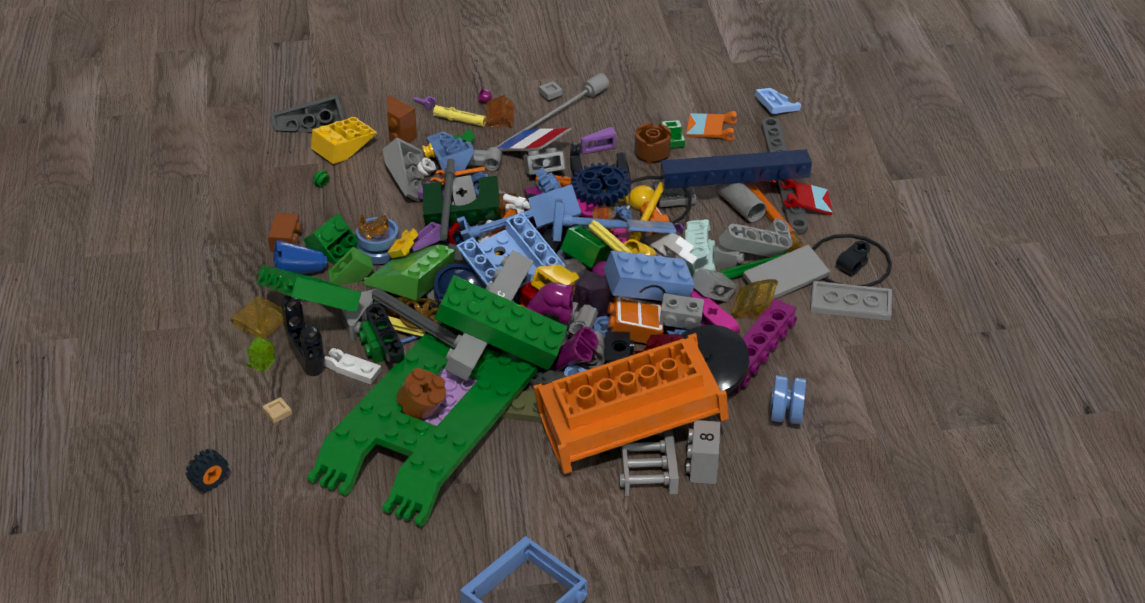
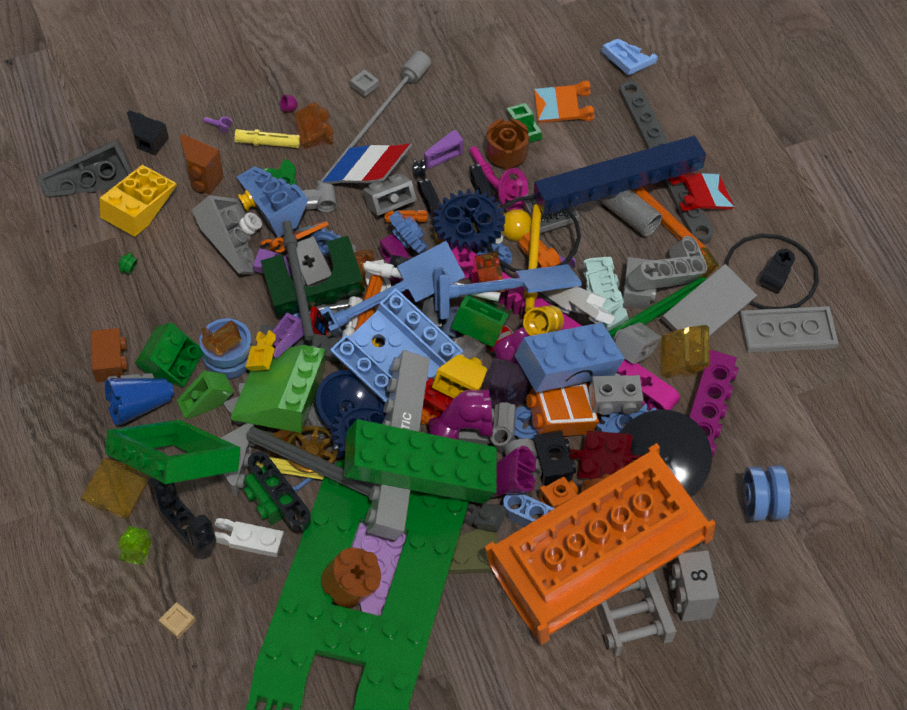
camera: 15 degrees left, 15 degrees up
light yellow axle [588,220,632,253] -> none
none -> black slope [127,110,169,156]
none -> dark pink dish [469,146,528,211]

